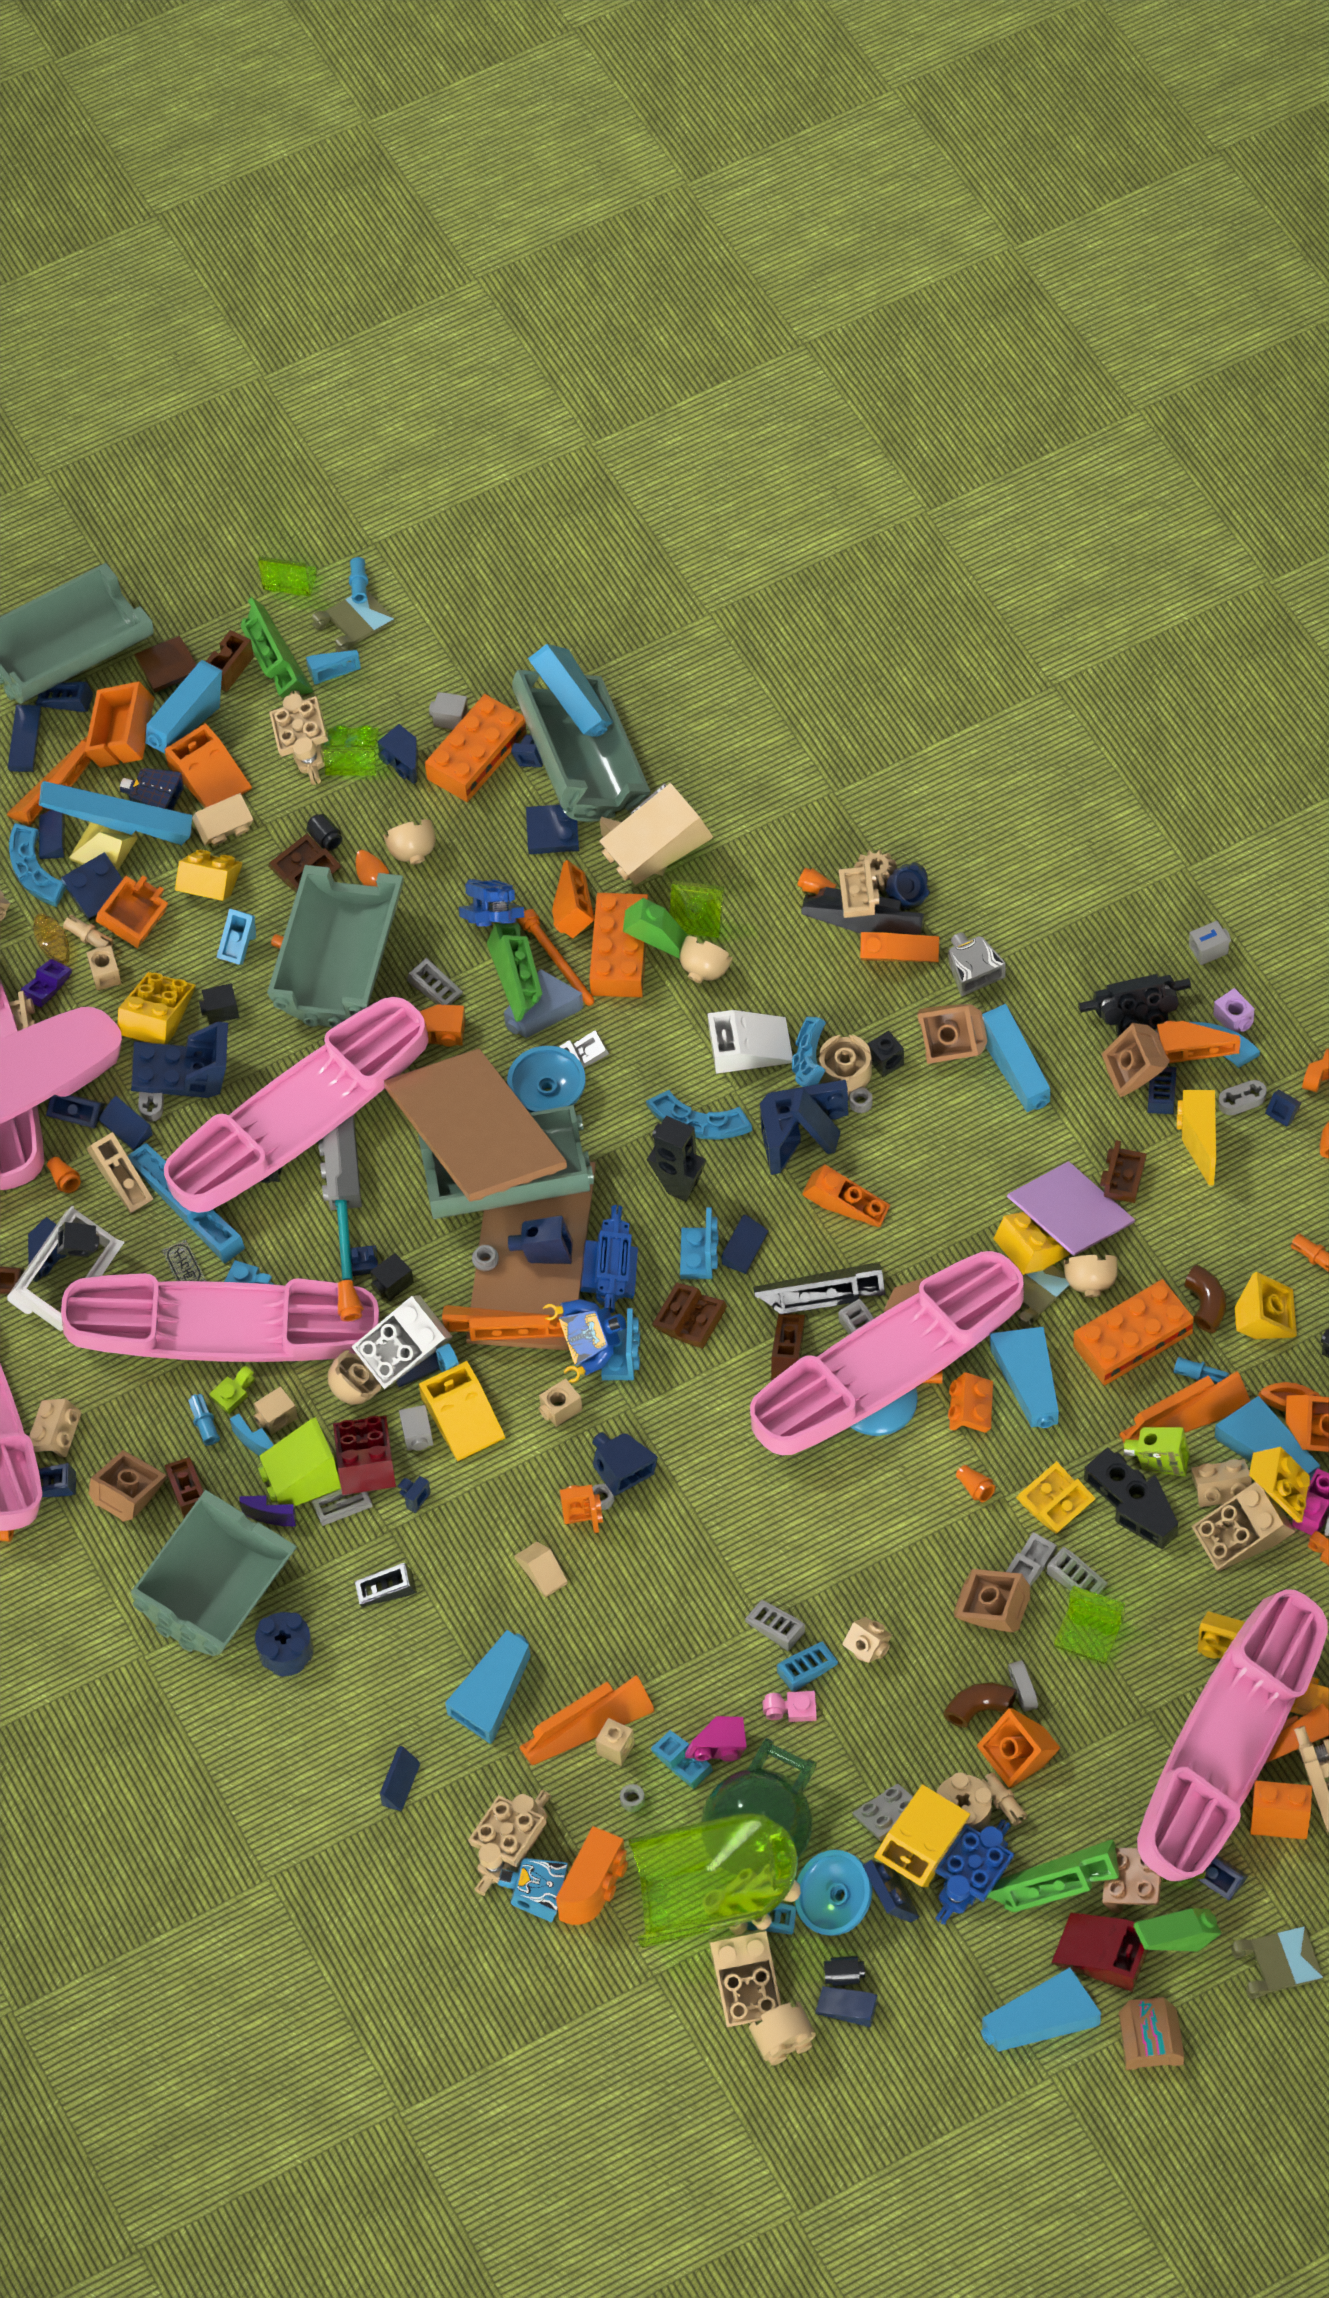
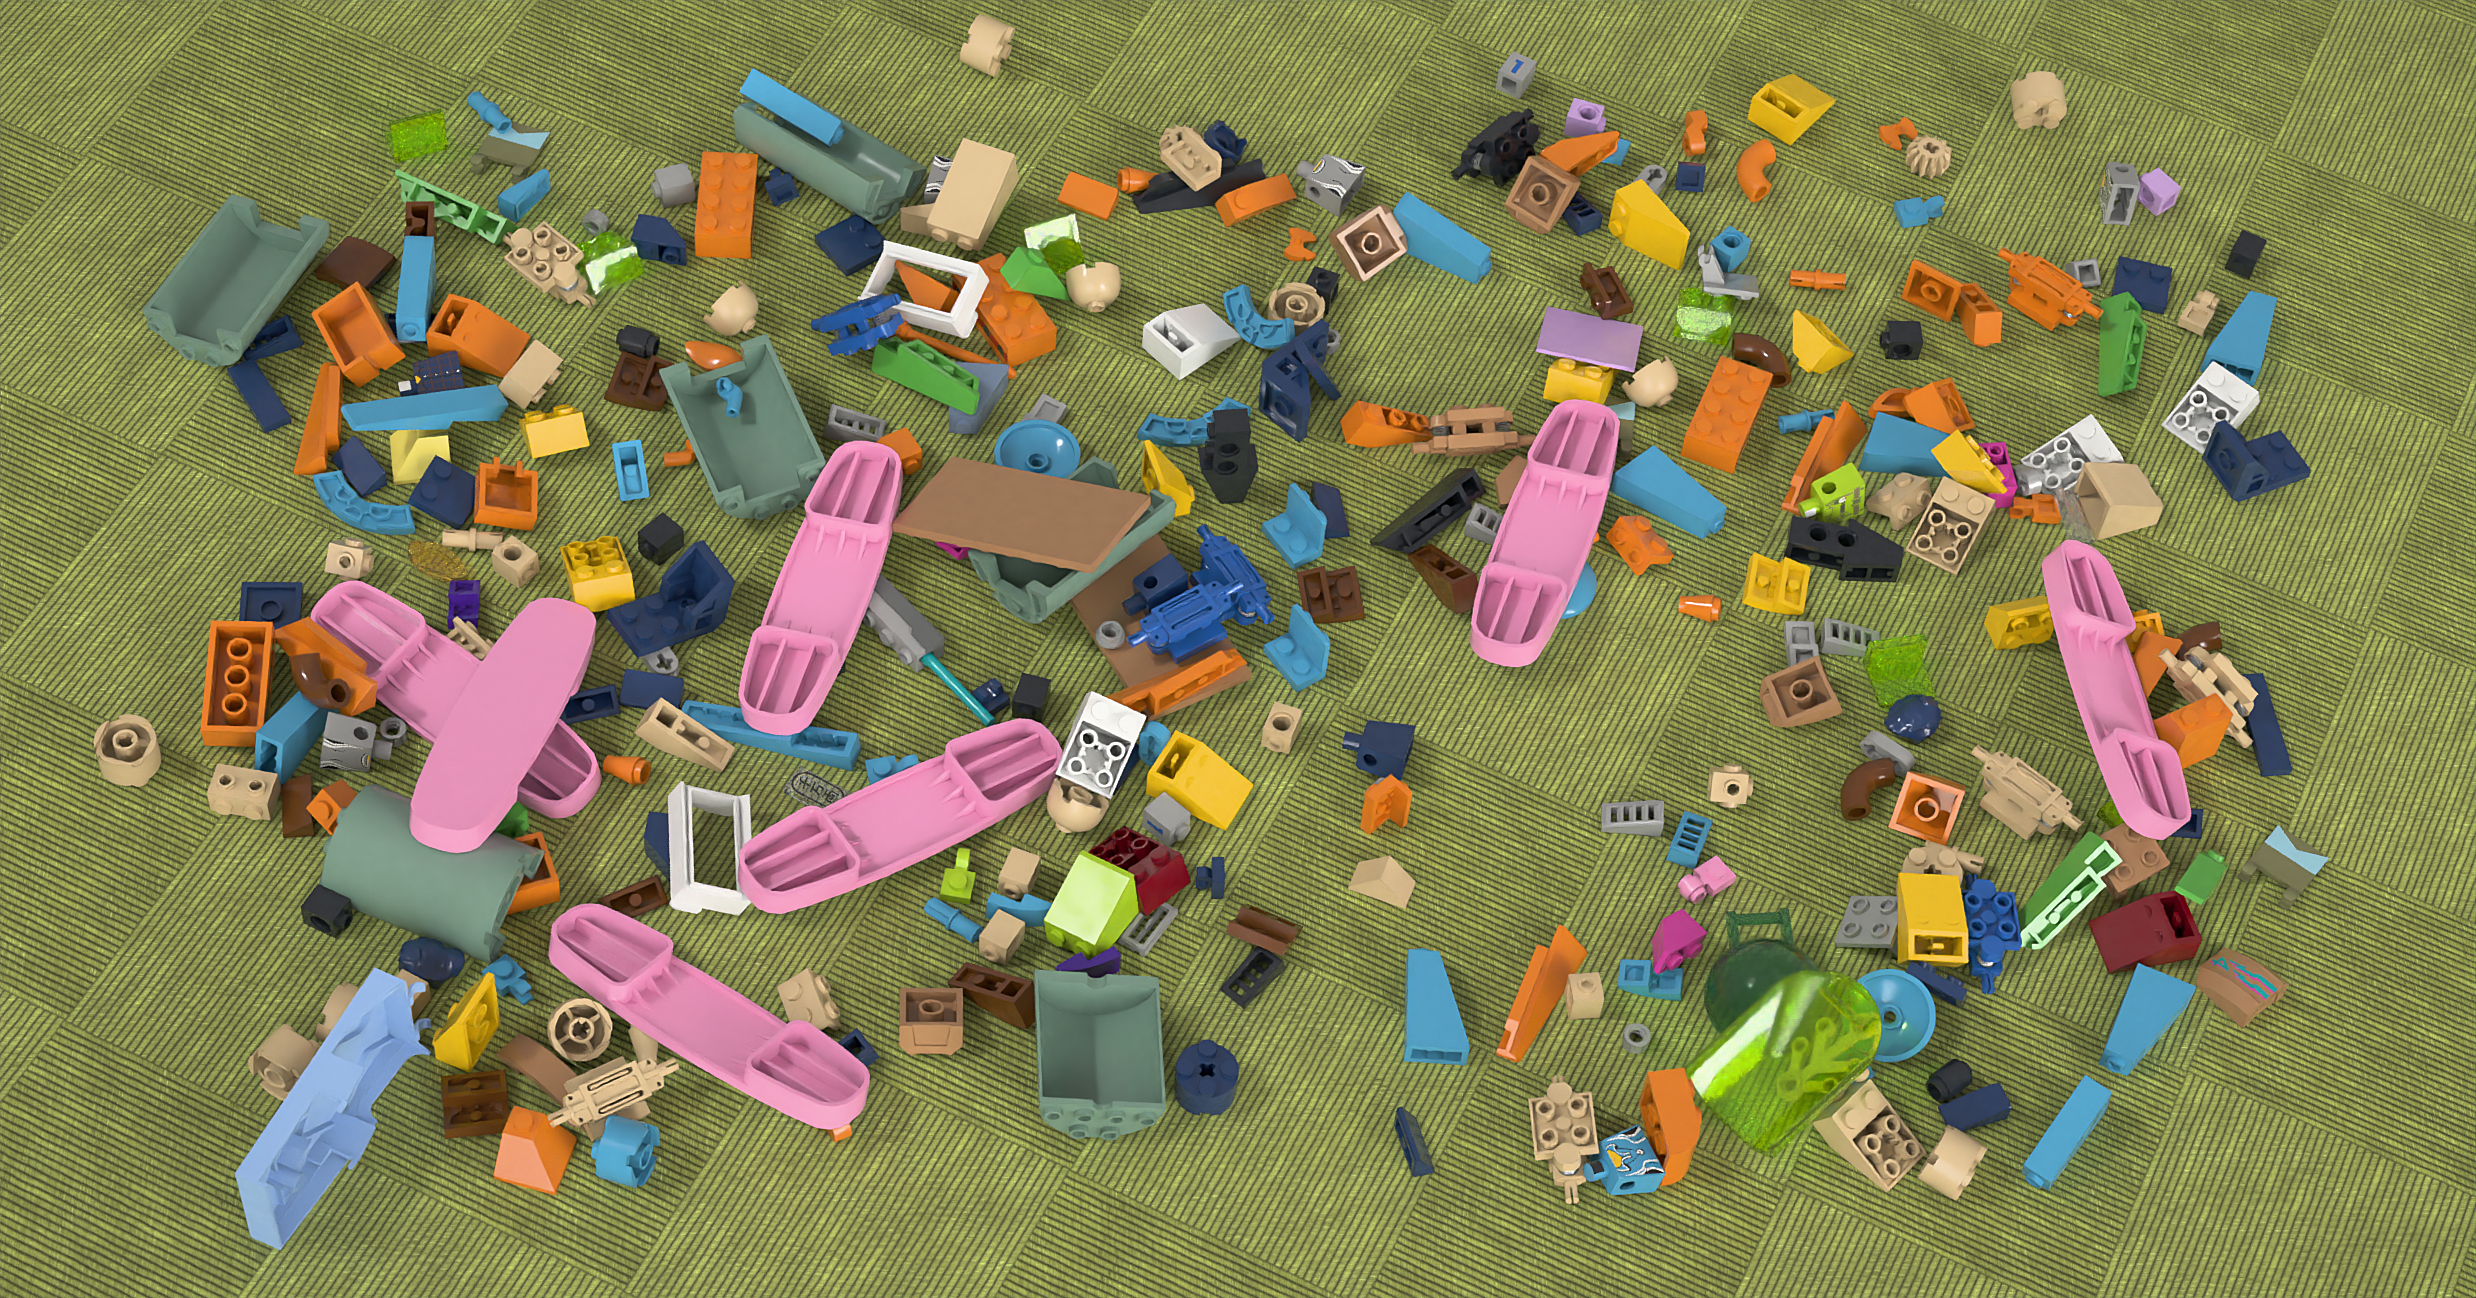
camera: 45 degrees left, 5 degrees down
black brick [57,1222,99,1258] -> none
orange cone [337,1280,364,1322] -> none
torso [543,1299,626,1384] -> none
none -> light grey axle [581,209,609,237]
none -> dark azure arm [716,377,743,418]
none -> white piece [857,240,989,339]
none -> tan brick [959,14,1016,77]
none -> tan brick [979,909,1025,966]
none -> orange slope [1057,171,1119,221]
none -> blue piece [1127,578,1244,664]
none -> yellow slope [1141,440,1195,517]
none -> reddish brown slope [1225,904,1303,956]
none -> orange piece [1283,228,1317,262]
none -> medium nougat piece [1411,403,1536,457]
none -> clear neon green bracket [1672,287,1734,346]
none -> light grey plate [1698,244,1759,300]
none -> dark azure brick [1707,226,1751,273]
none -> dark blue hair [1884,694,1943,744]
none -> tan piece [1971,744,2084,841]
none -> dark azure slope [2022,1075,2112,1191]

